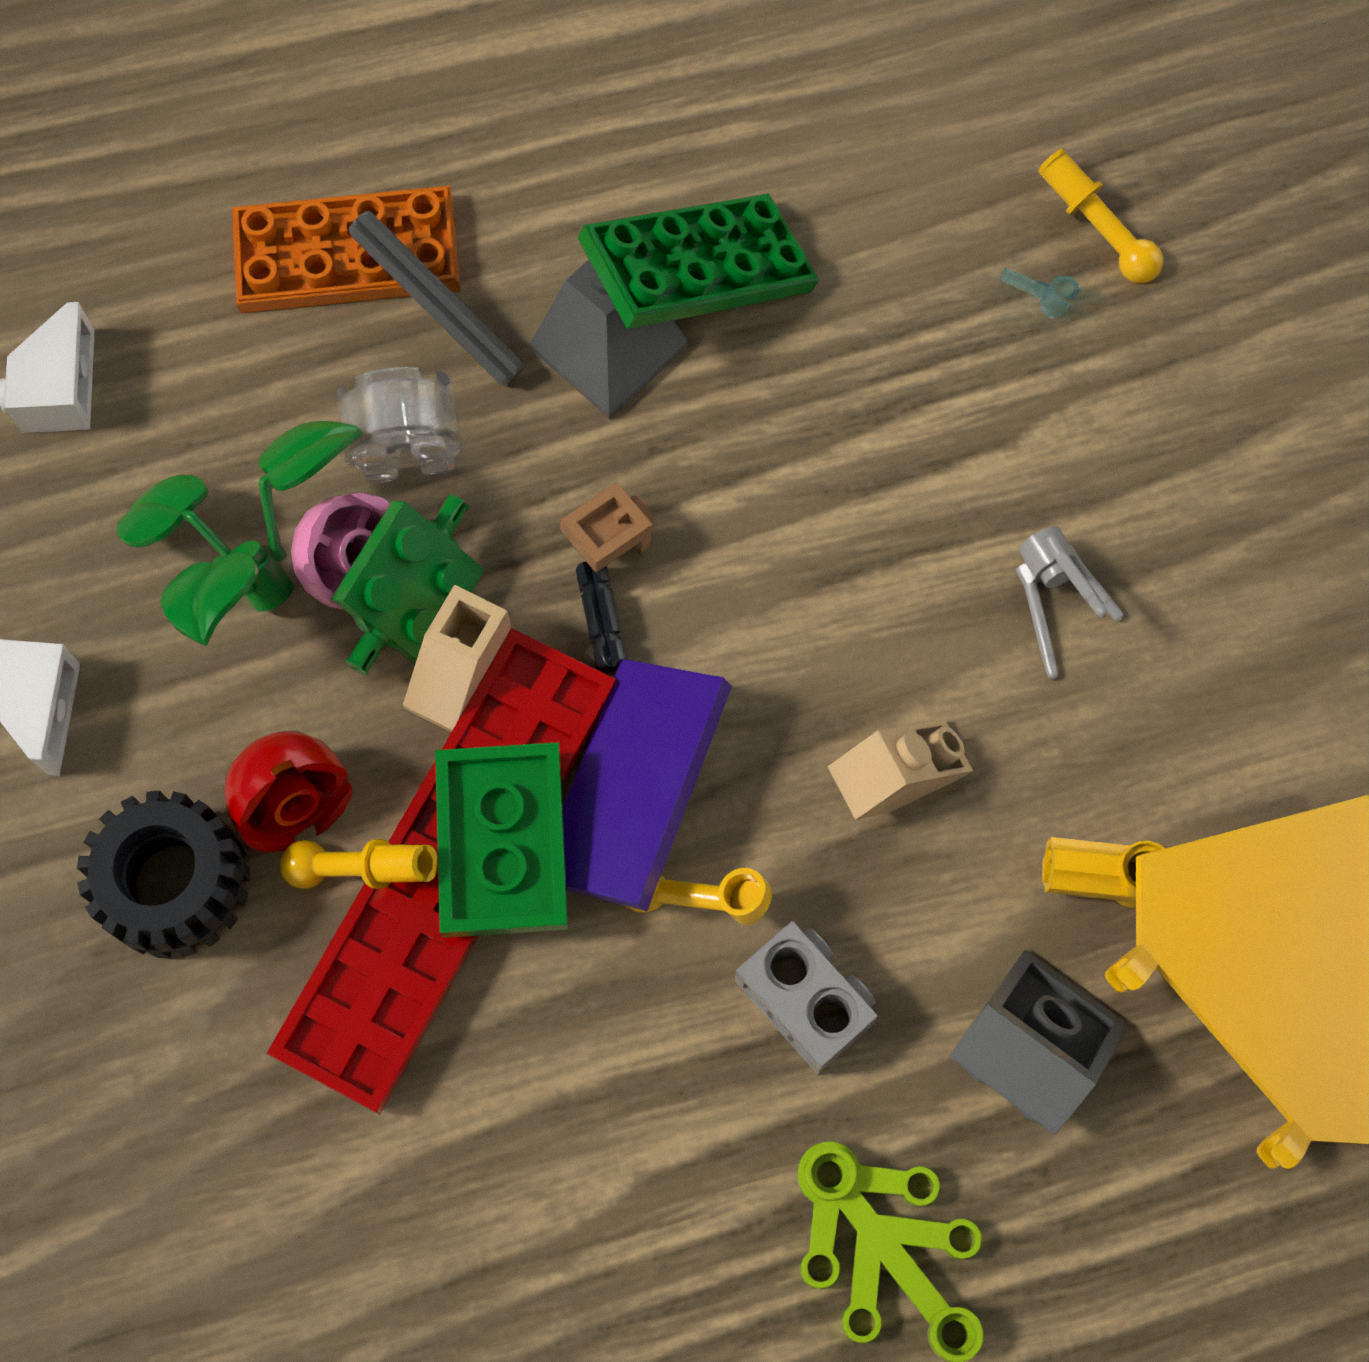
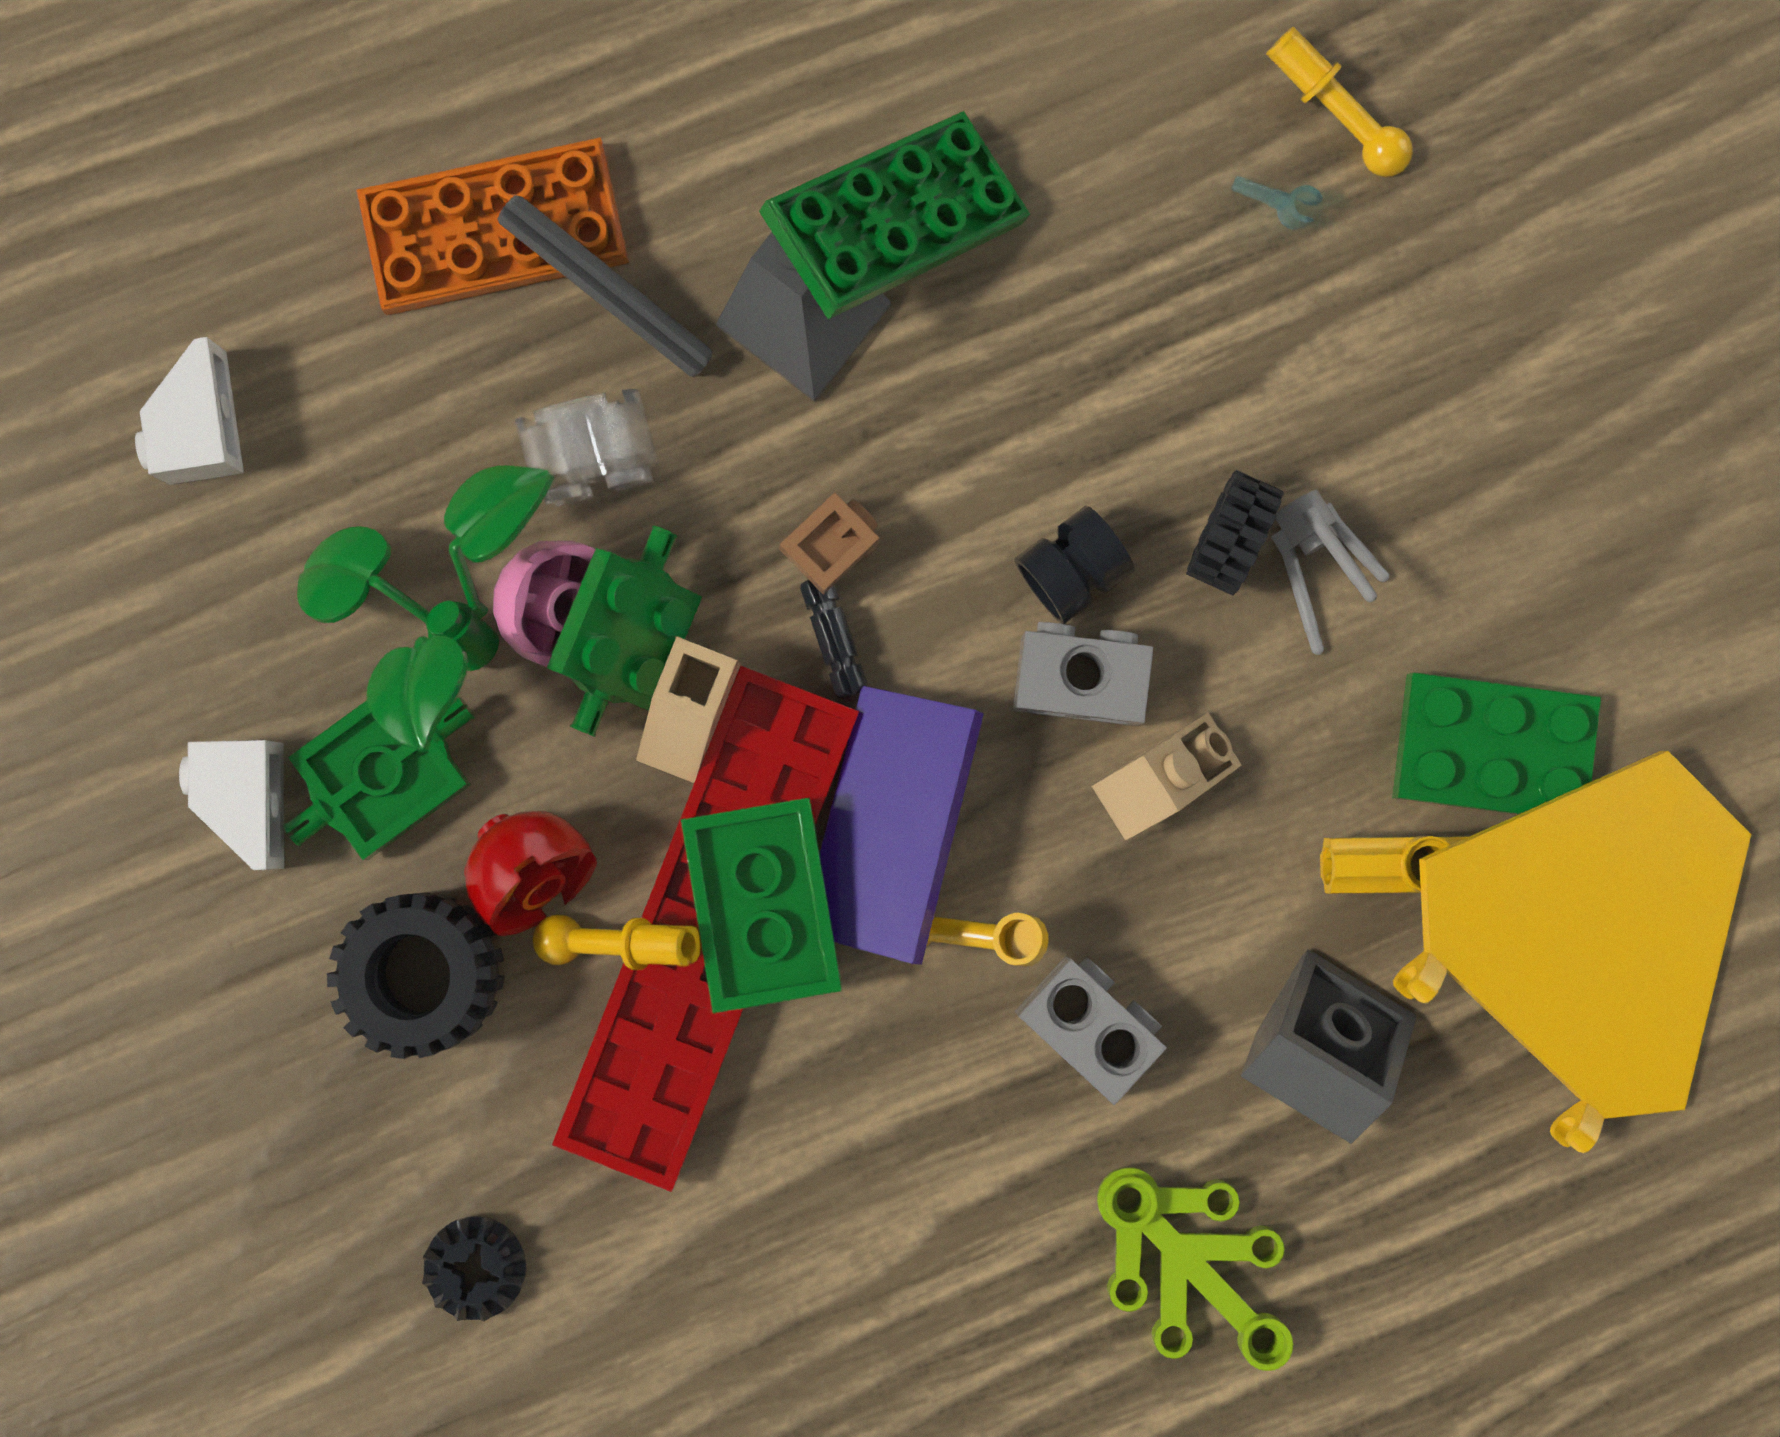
camera: 10 degrees left, 15 degrees up
none -> green plate [282,696,476,860]
none -> black gear [422,1216,526,1321]
none -> light grey brick [1013,622,1153,727]
none -> black wheel [1014,505,1135,624]
none -> black tyre [1186,470,1284,596]
none -> green plate [1392,672,1601,815]

